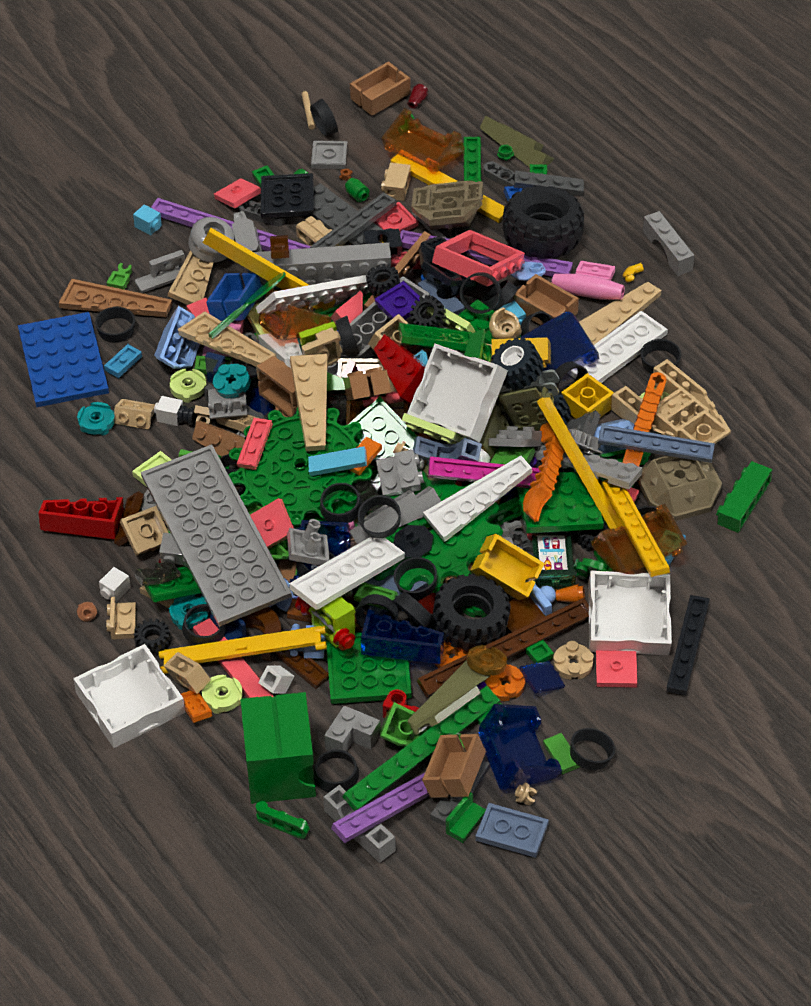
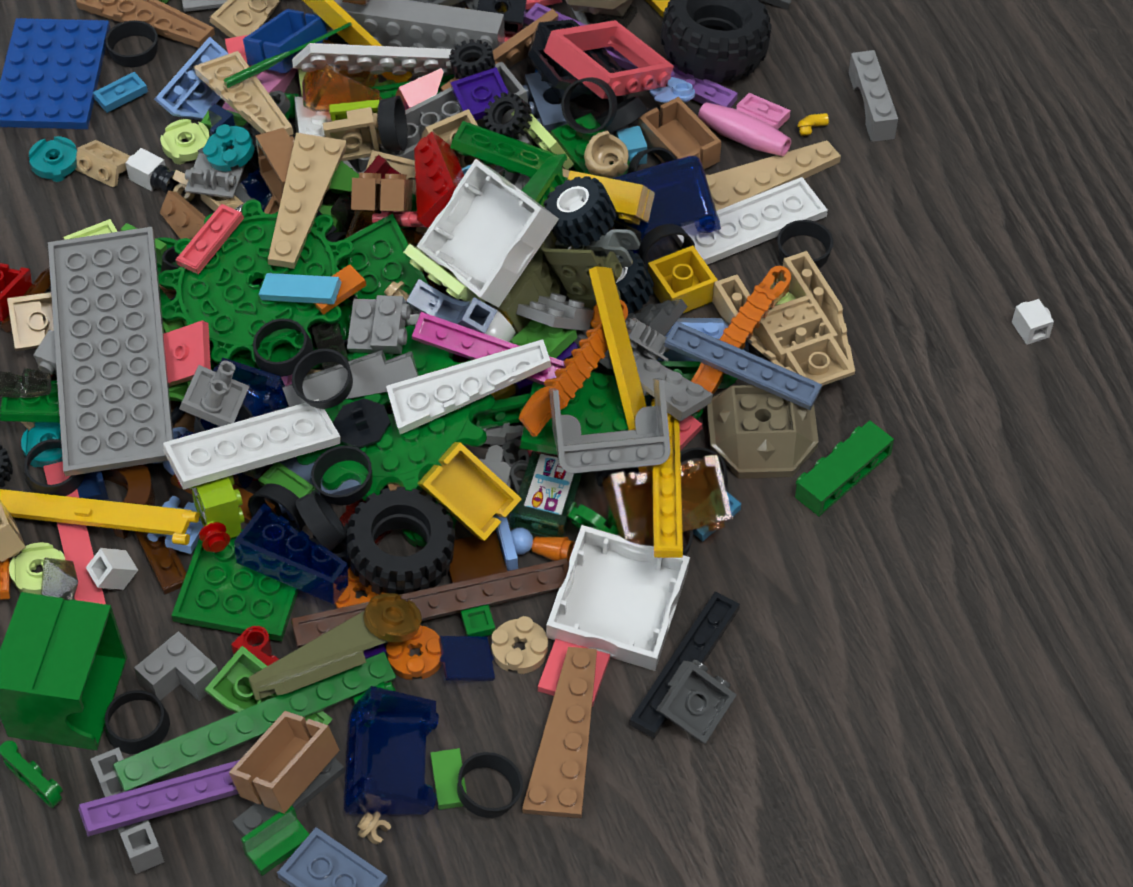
camera: 15 degrees right, 5 degrees up
none -> clear smoke slope [41,557,78,600]
none -> medium nougat wing [522,647,597,818]
none -> light grey windscreen [549,378,670,473]
none -> dark grey plate [656,659,737,744]

